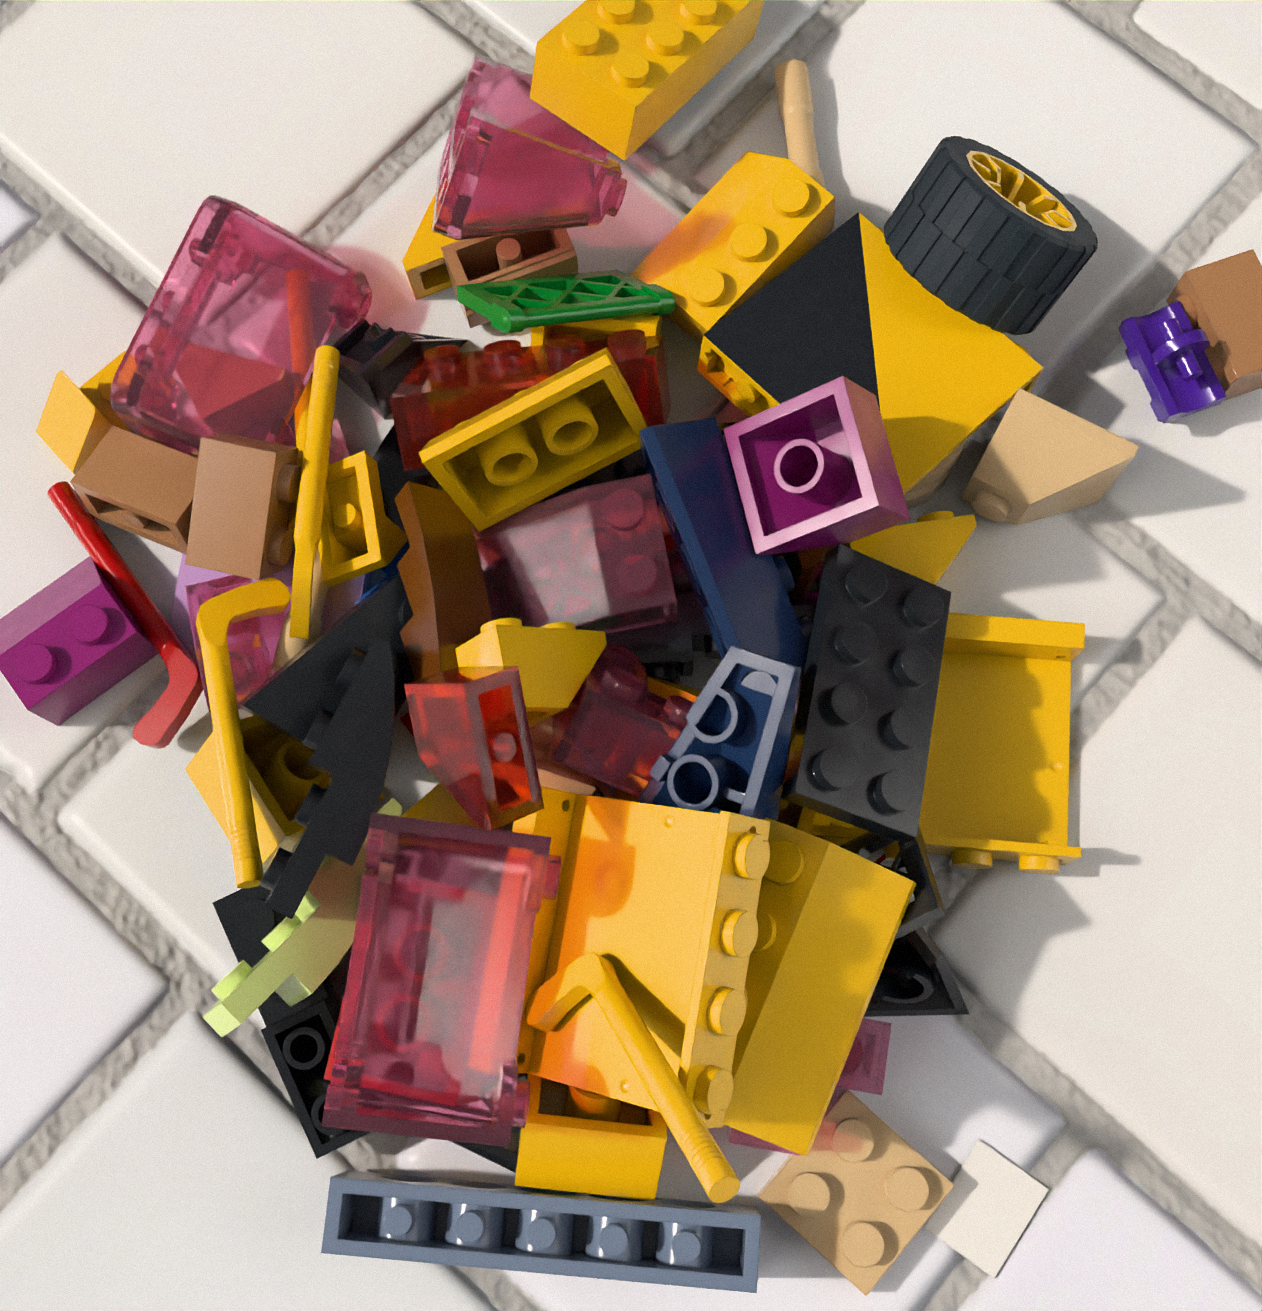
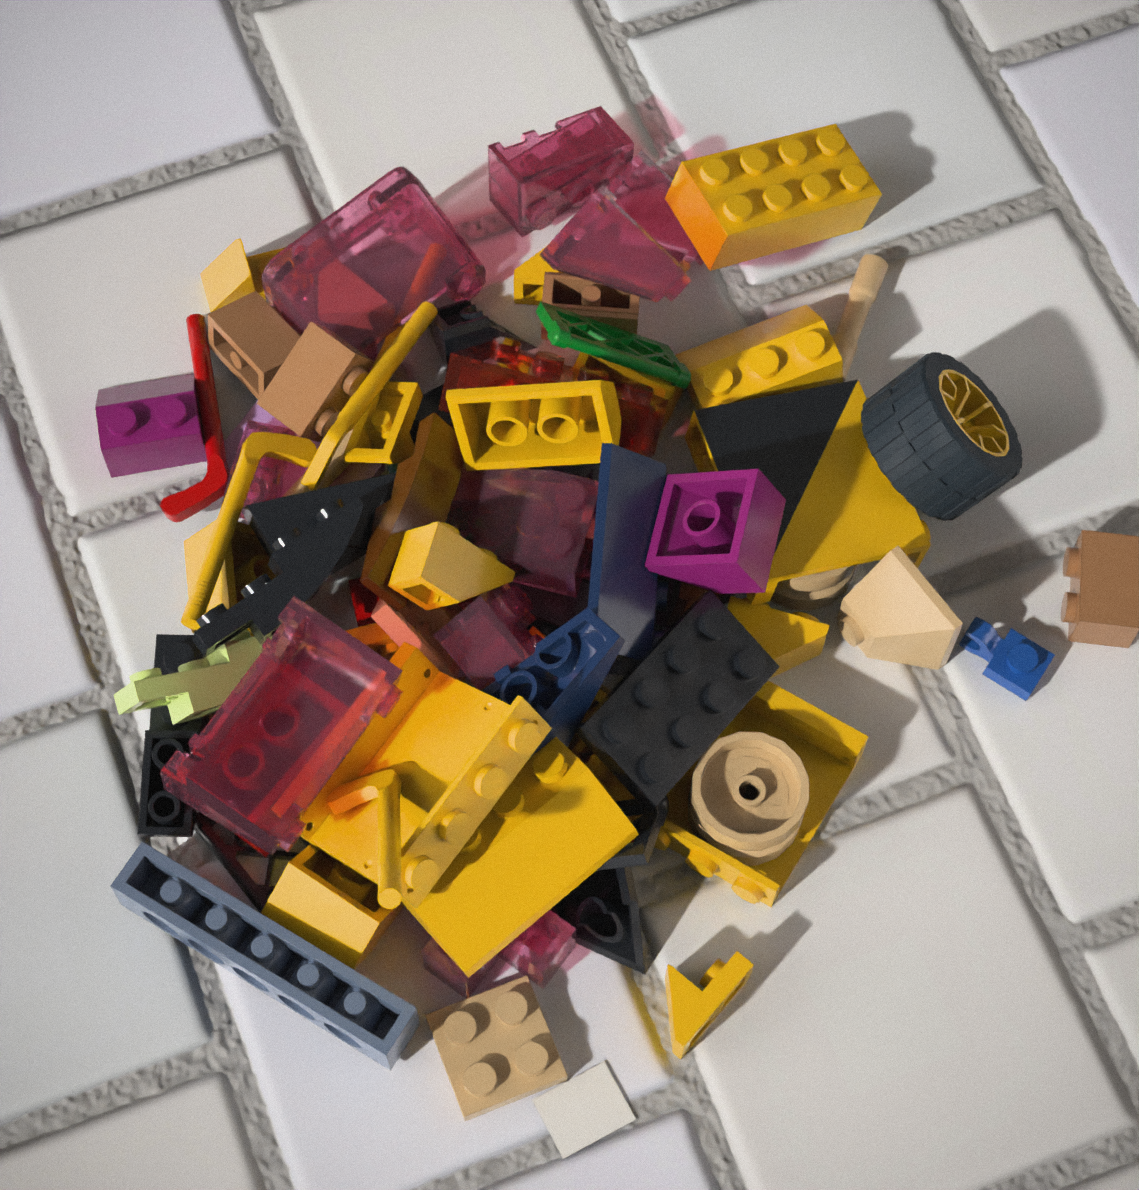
camera: 20 degrees right, 10 degrees down
clear red slope [404,666,544,831] -> none
dark purple hips [1118,301,1227,424] -> none
none -> clear pink wedge [488,106,634,238]
none -> yellow slope [665,951,754,1059]
none -> tan wheel [688,731,809,866]
none -> blue plate [959,617,1055,701]

